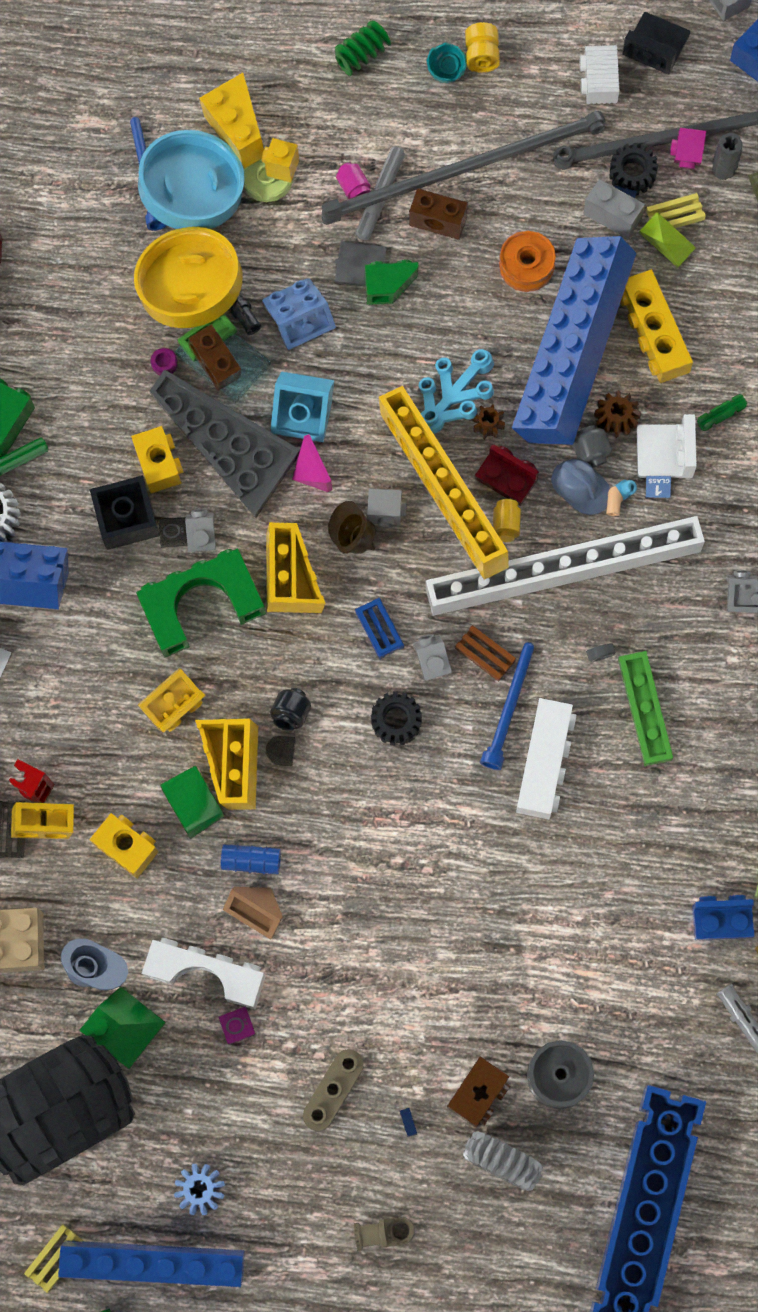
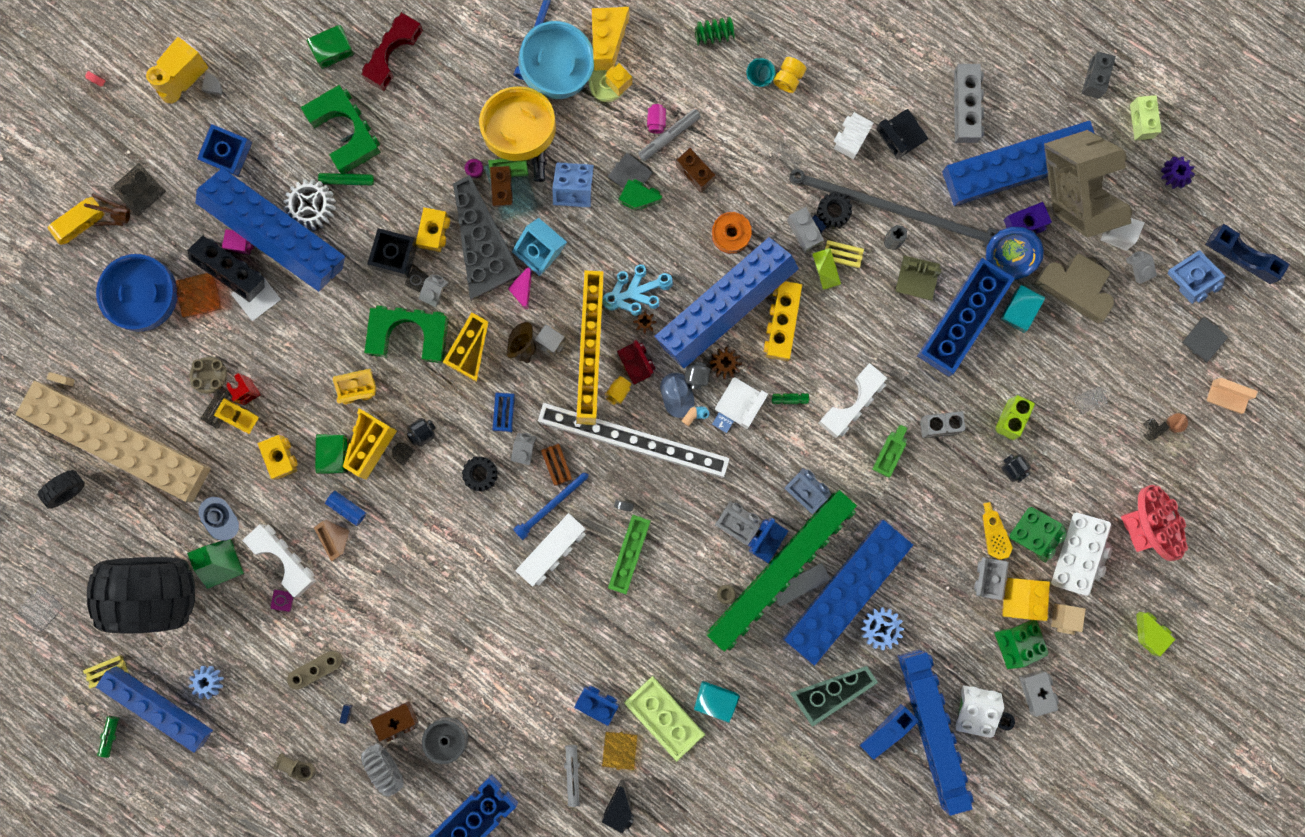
camera: 25 degrees right, 10 degrees up
dark grey hinge [322,111,606,225] -> none
dark pink brick [670,128,706,169] -> none

